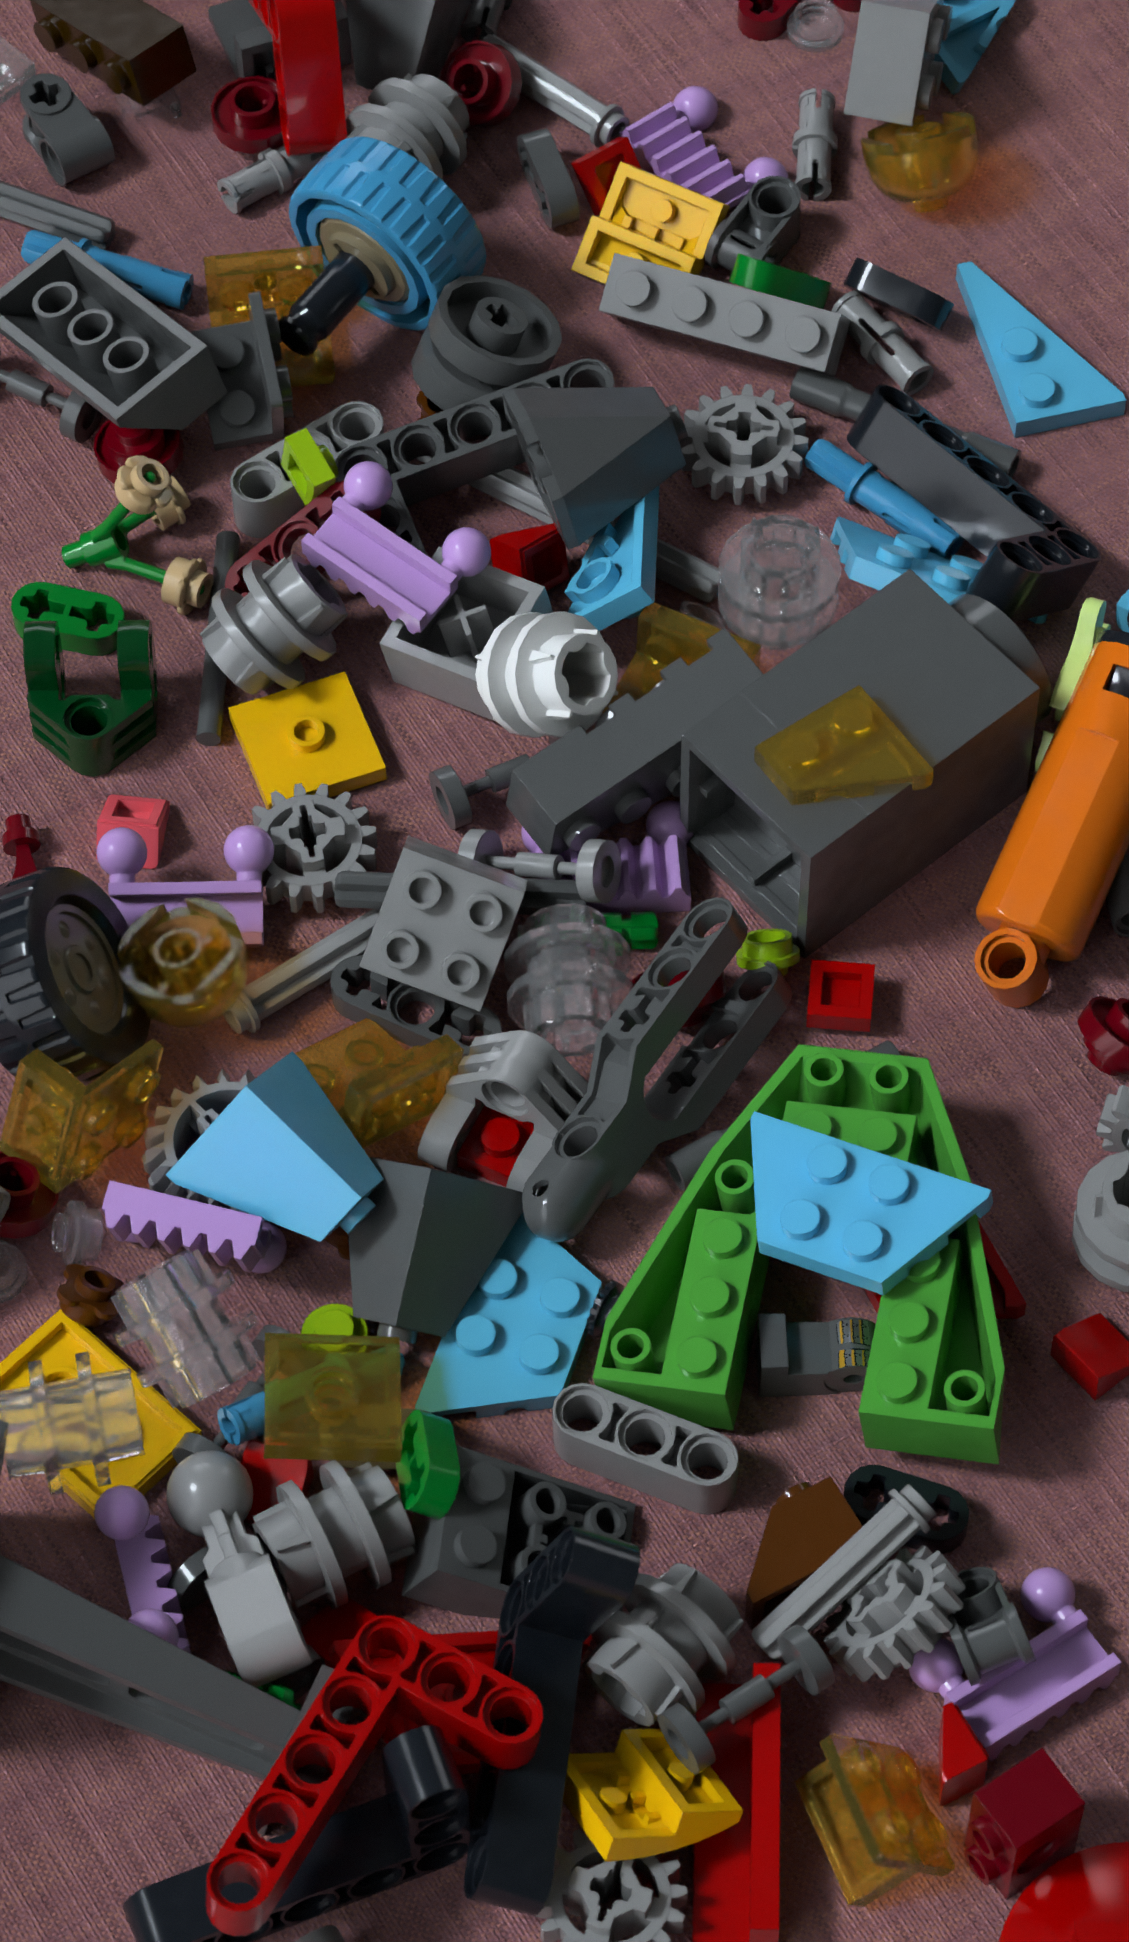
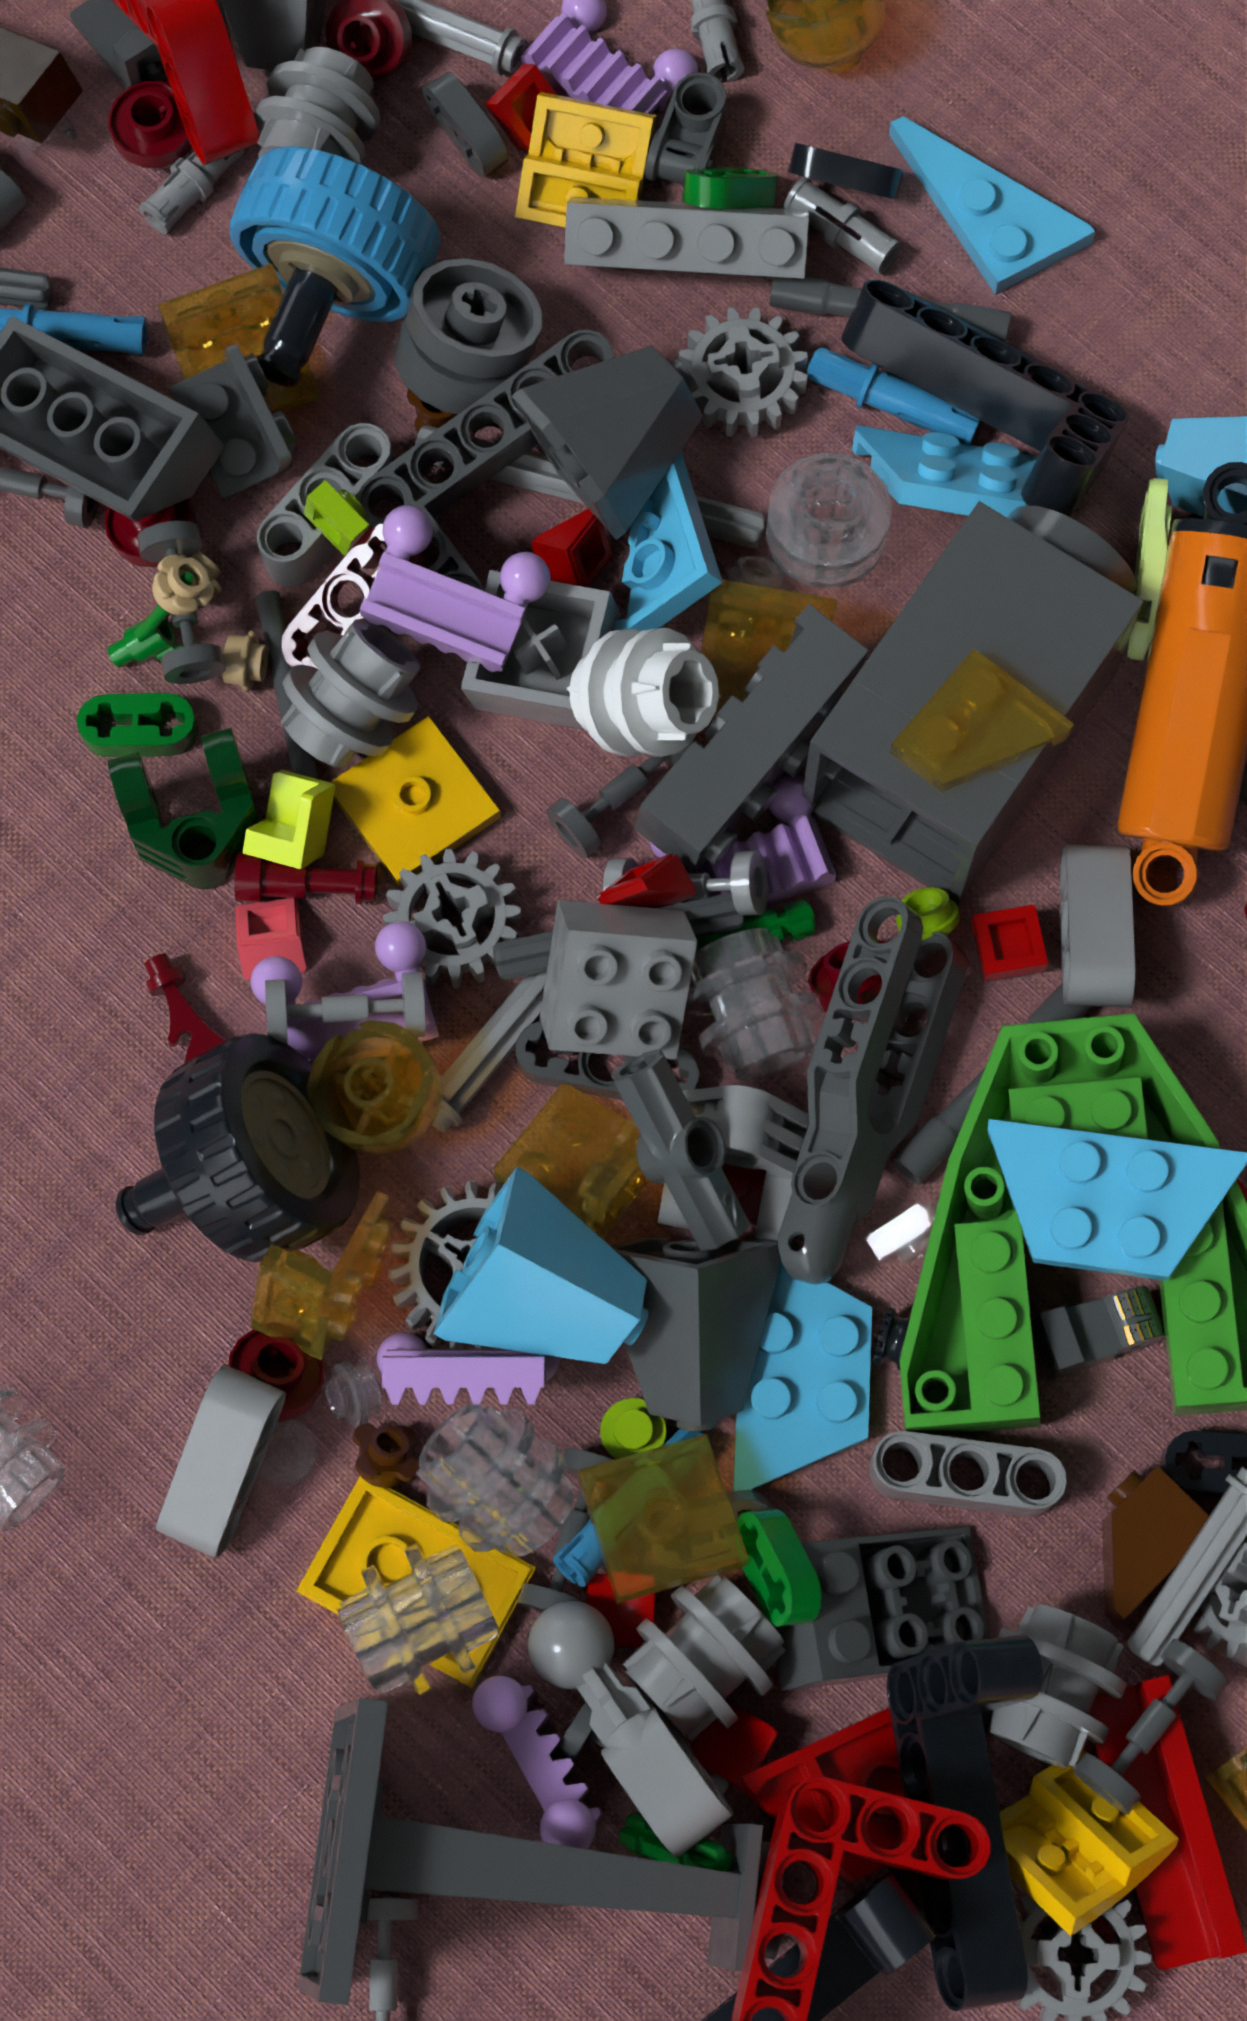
camera: 15 degrees left, 15 degrees up
none -> dark grey wheel [137,521,226,684]
none -> dark red piece [235,851,377,904]
none -> neon yellow panel [242,770,336,869]
none -> light grey wheel [265,972,426,1044]
none -> red slope [598,853,697,908]
none -> dark grey piece [611,1049,750,1251]
none -> clear plate [865,1202,937,1264]
none -> light grey beam [1060,844,1135,1008]

